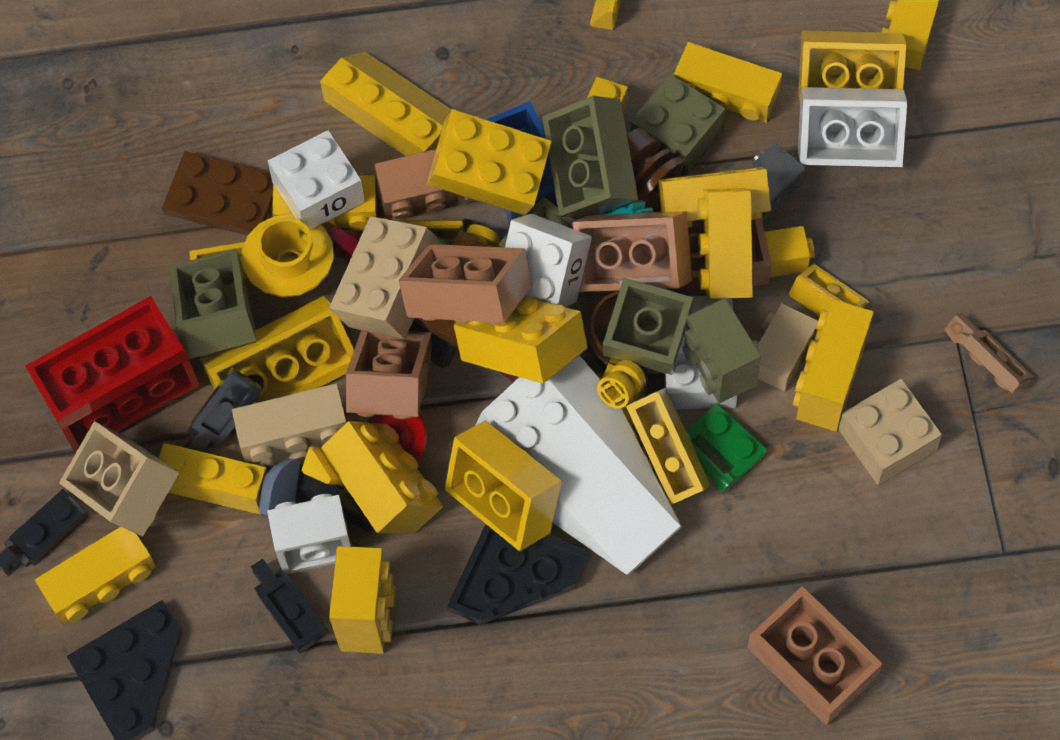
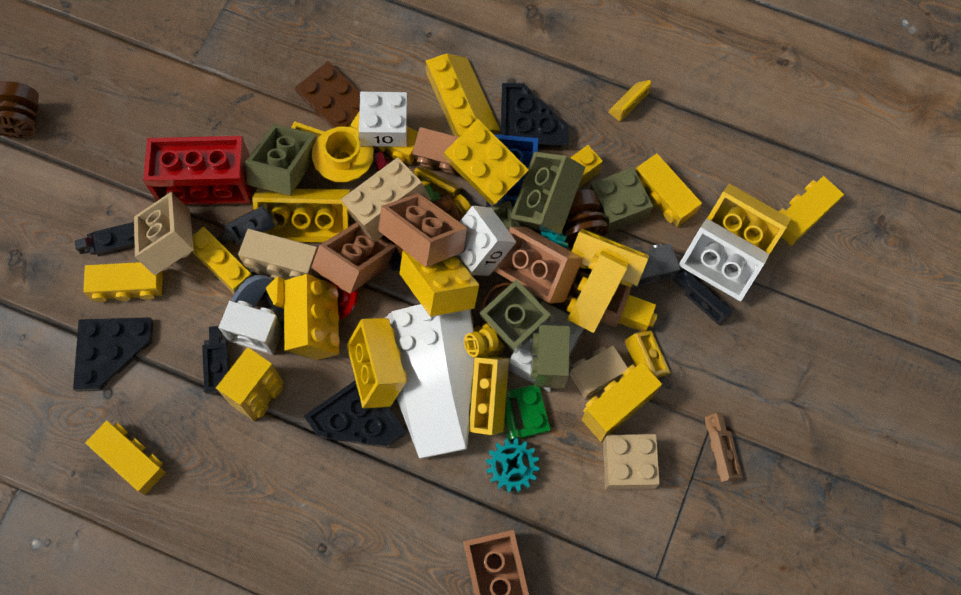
camera: 25 degrees right, 5 degrees up
none -> teal gear [486,438,540,494]
none -> black plate [501,83,569,149]
none -> black hinge [673,268,732,326]

